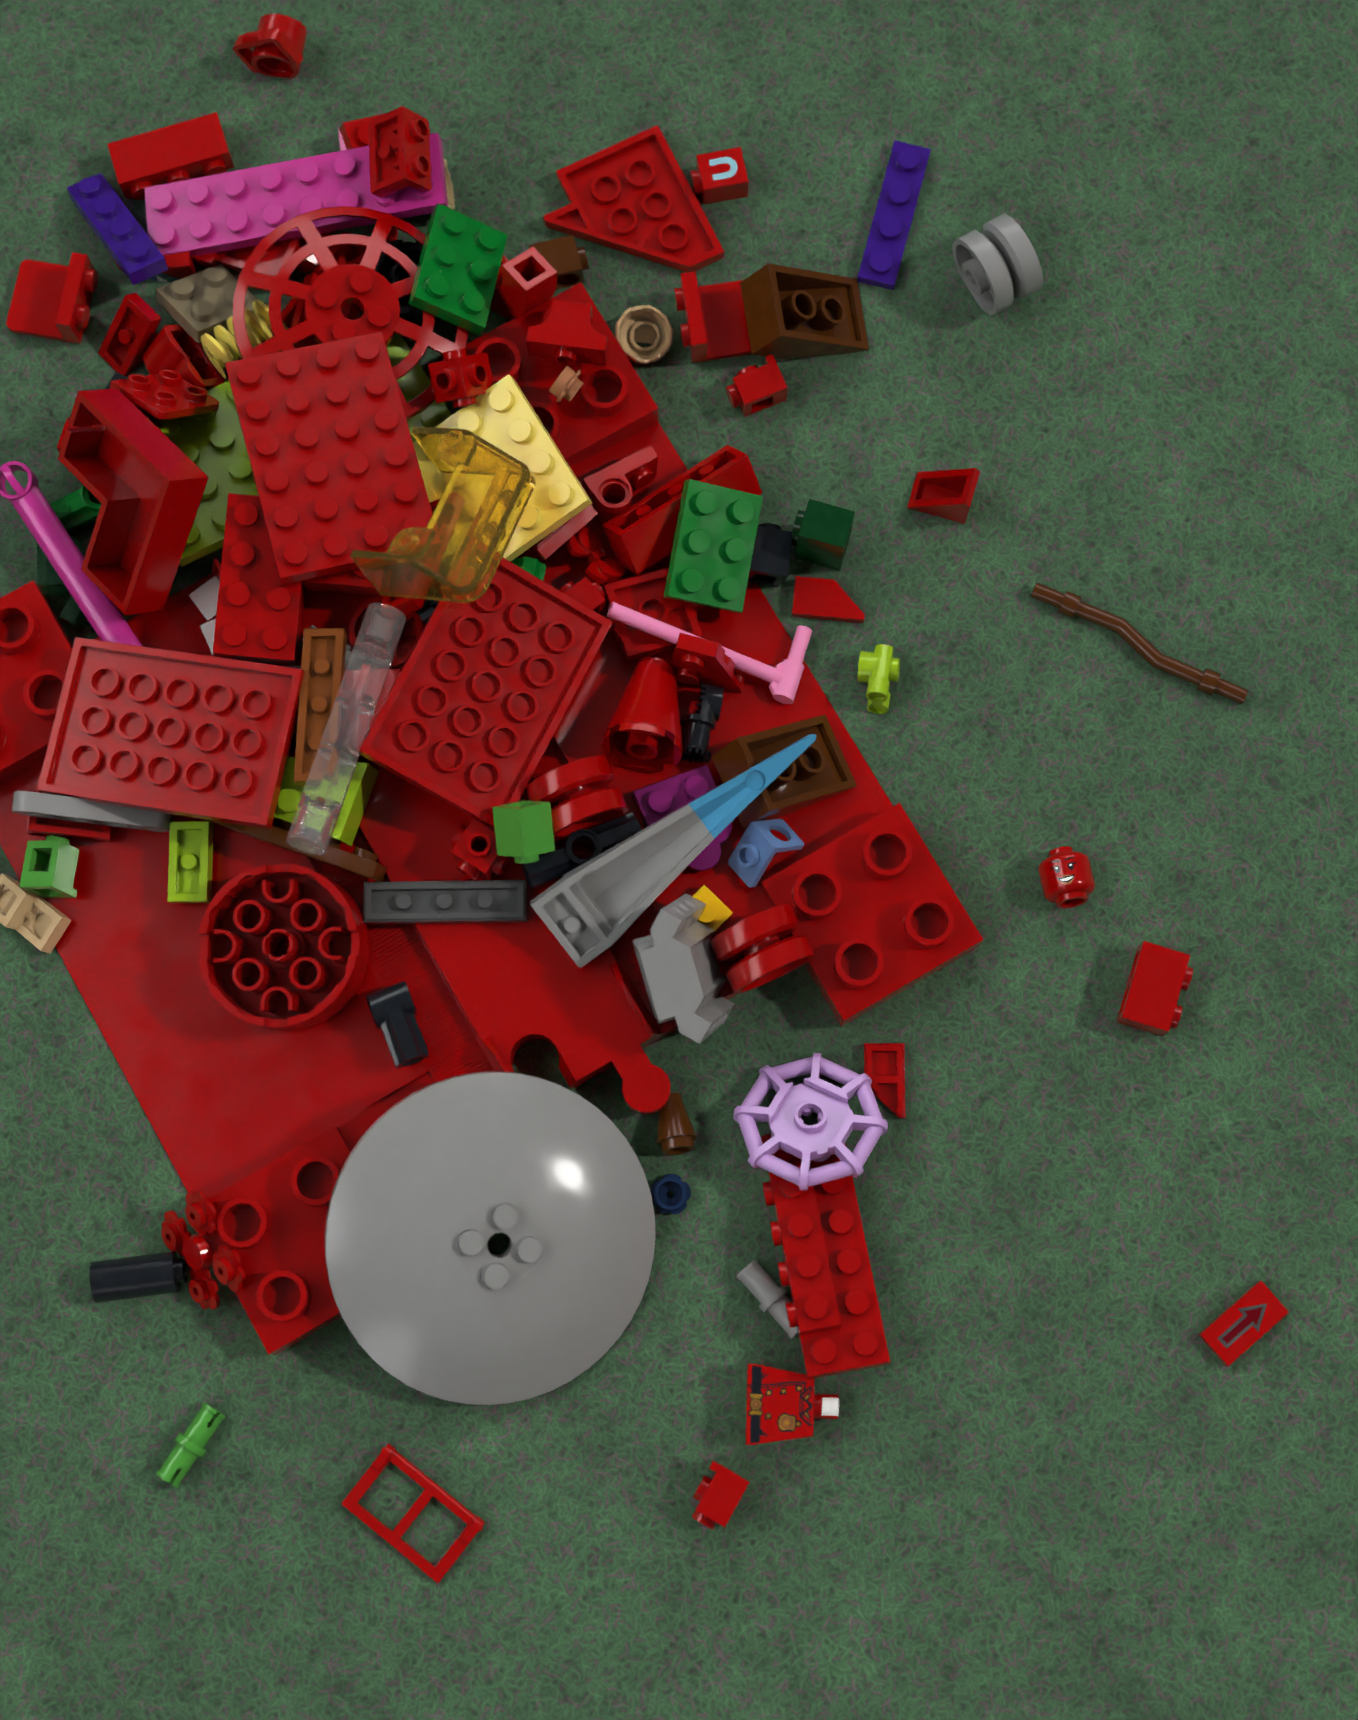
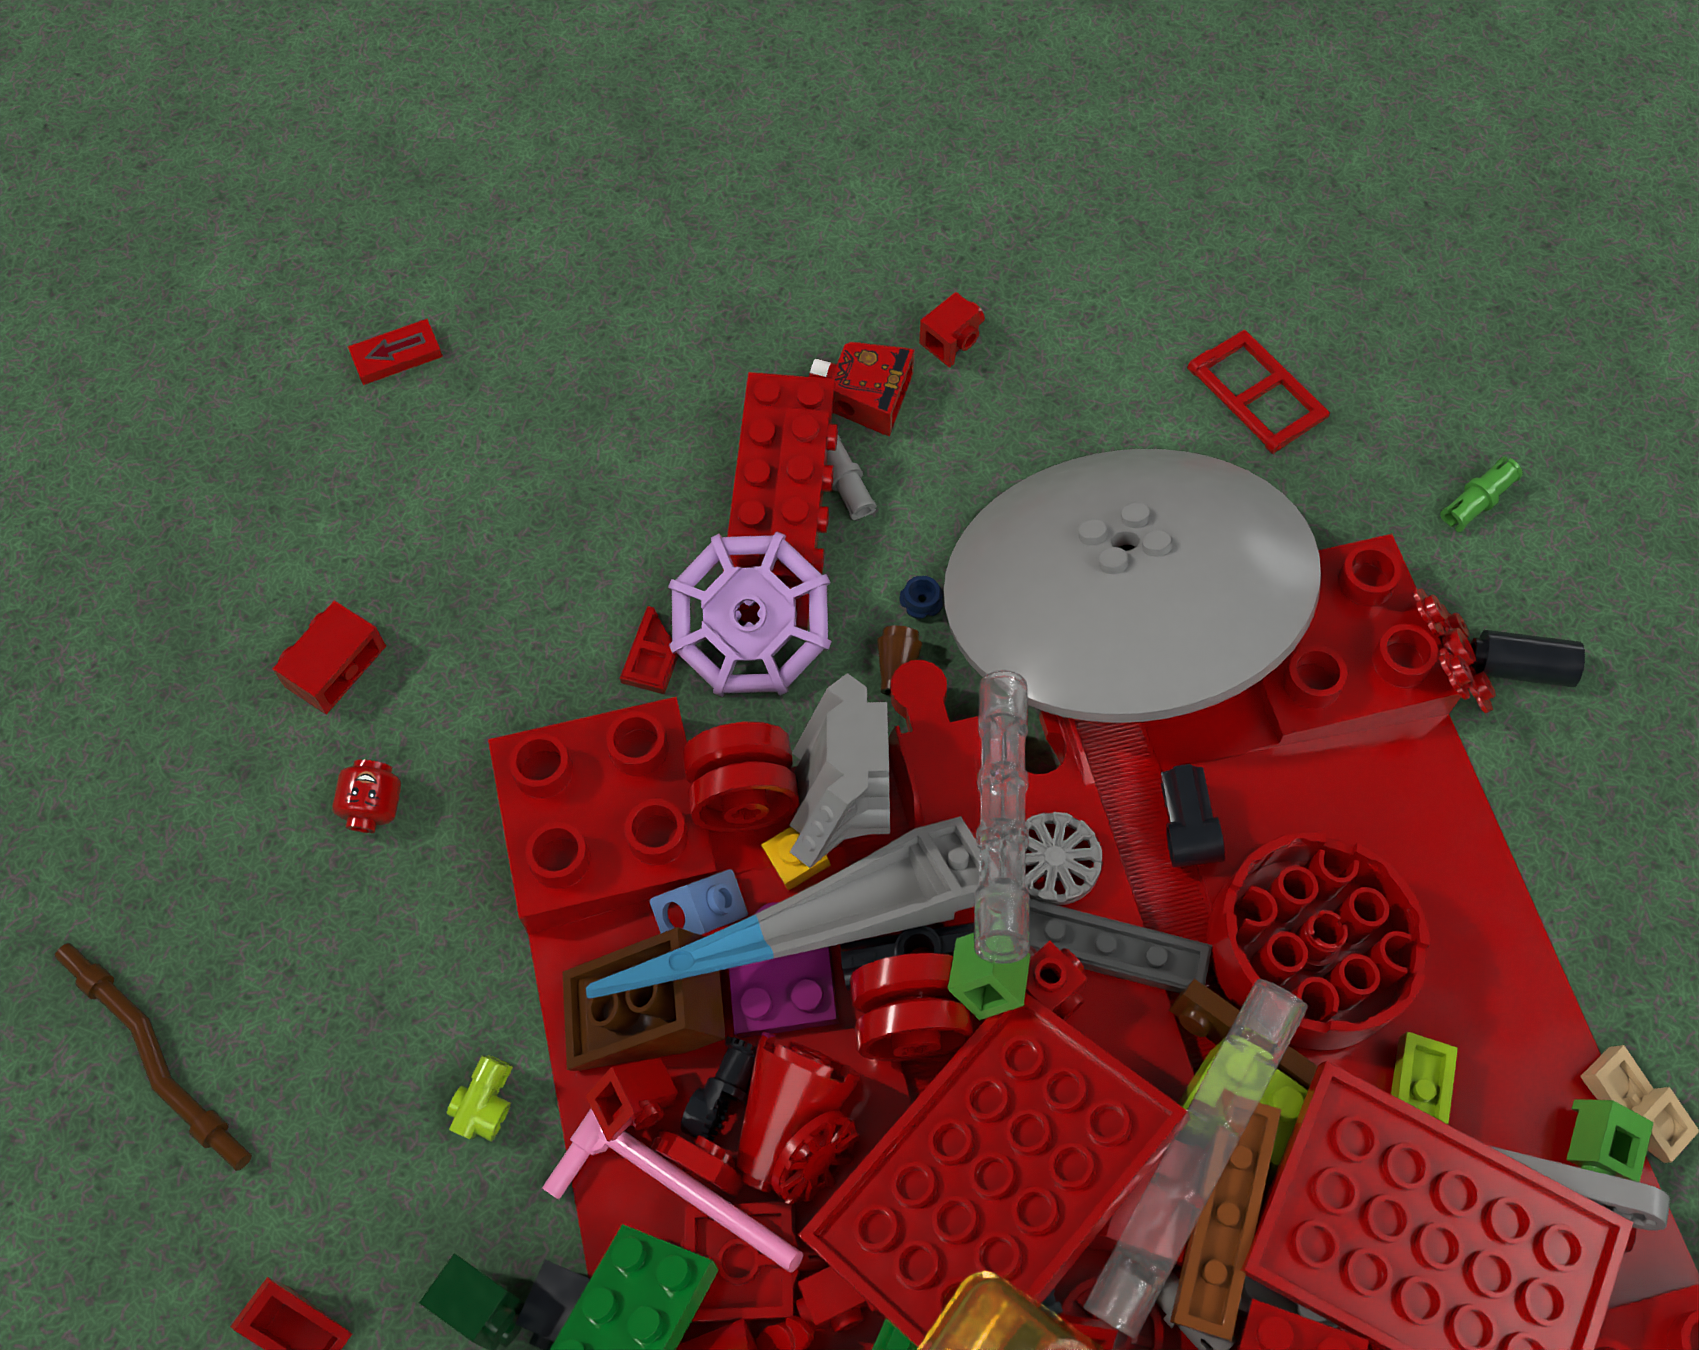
camera: 165 degrees left, 15 degrees down
red tile [792,576,865,623] -> none
none -> red brick [586,1057,678,1142]
none -> red wheel [771,1111,860,1205]
none -> clear piece [974,670,1030,964]
none -> light grey wheel [1007,812,1102,905]

